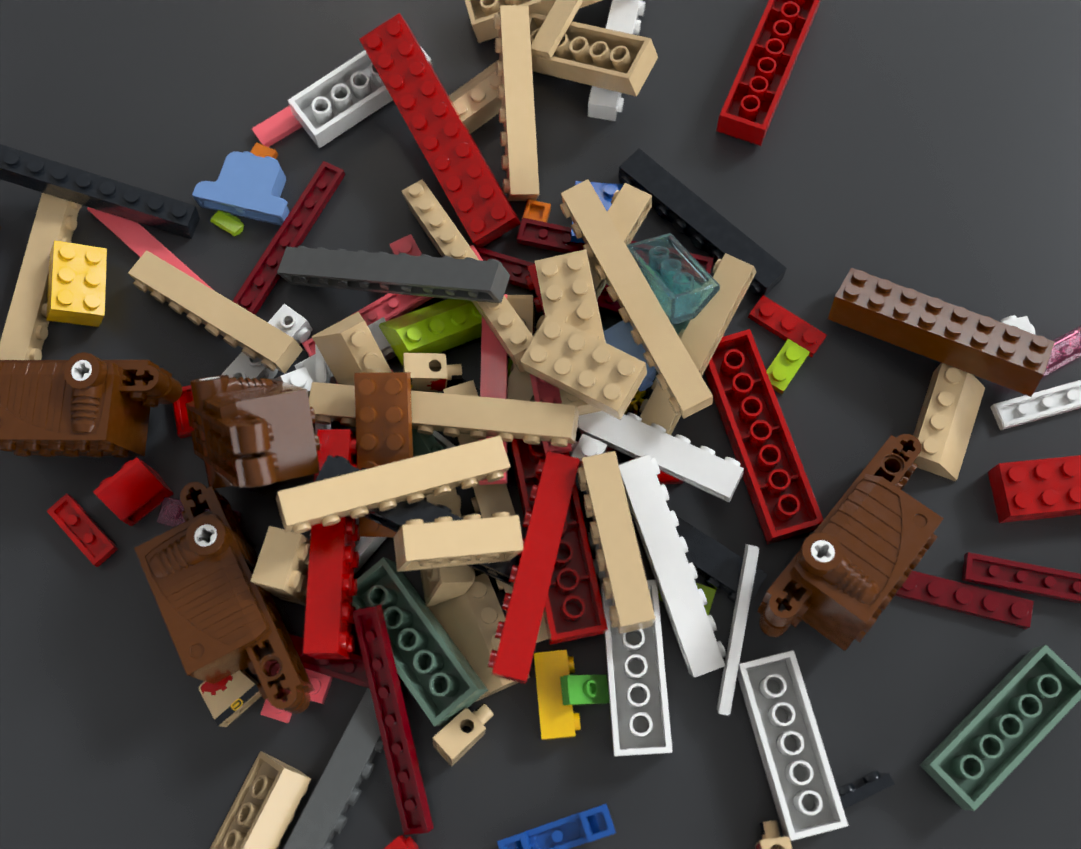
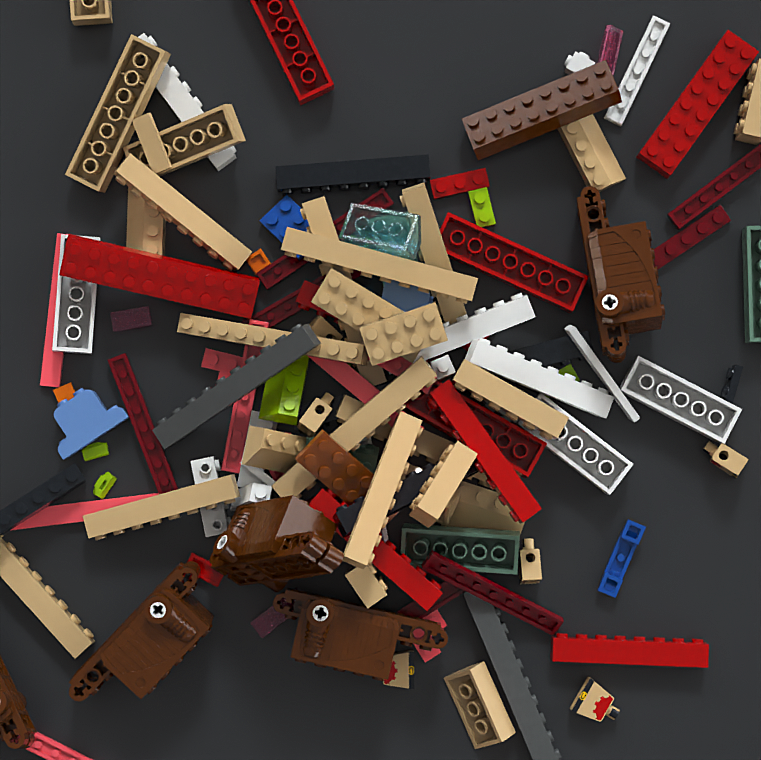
camera: 60 degrees left, 15 degrees up
yellow brick [46,240,107,327] -> none
red plate [47,493,118,567] -> none
red slope [93,457,174,526] -> none
yellow brick [534,650,581,740] -> none
bright green plate [560,675,610,706] -> none
none -> lime piece [93,472,117,499]
none -> clear pink plate [110,306,152,332]

